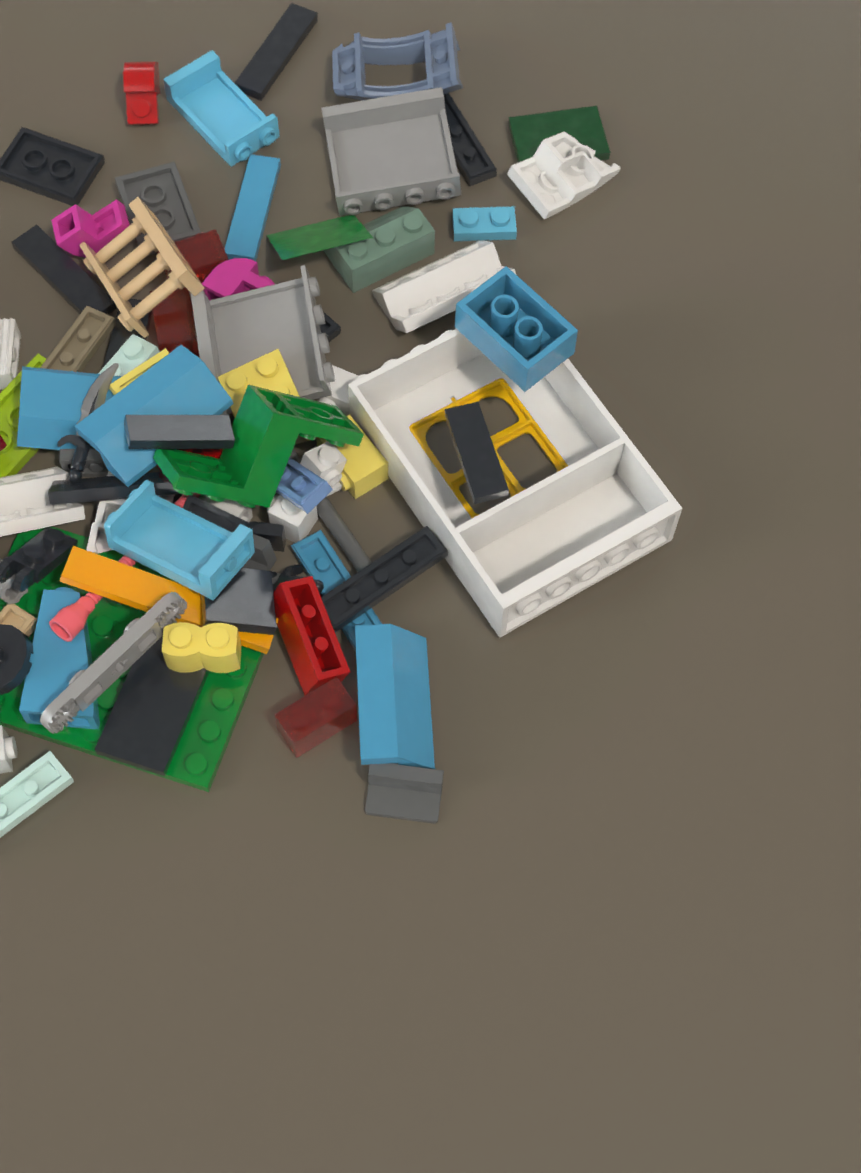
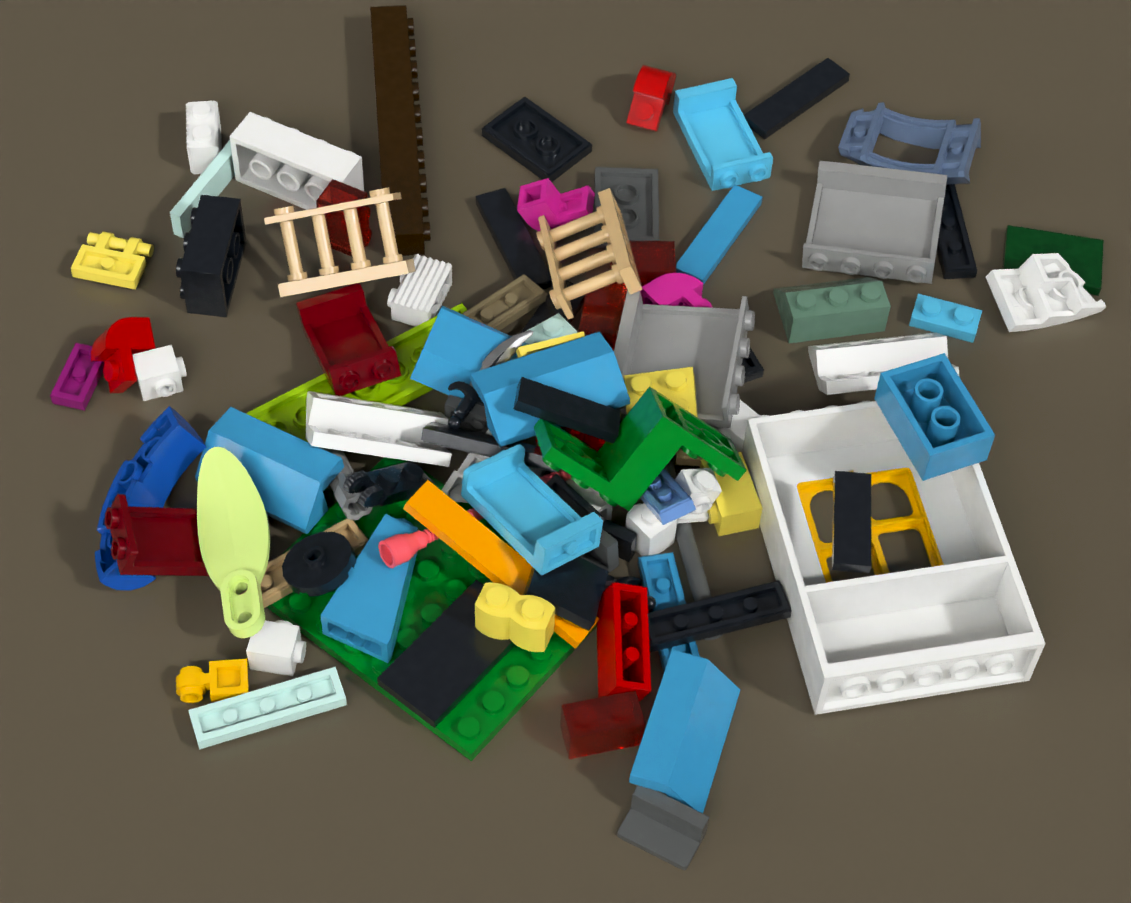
camera: 20 degrees right, 10 degrees down
light grey piece [40,592,187,734] -> none
green sticker [267,215,373,260] -> none

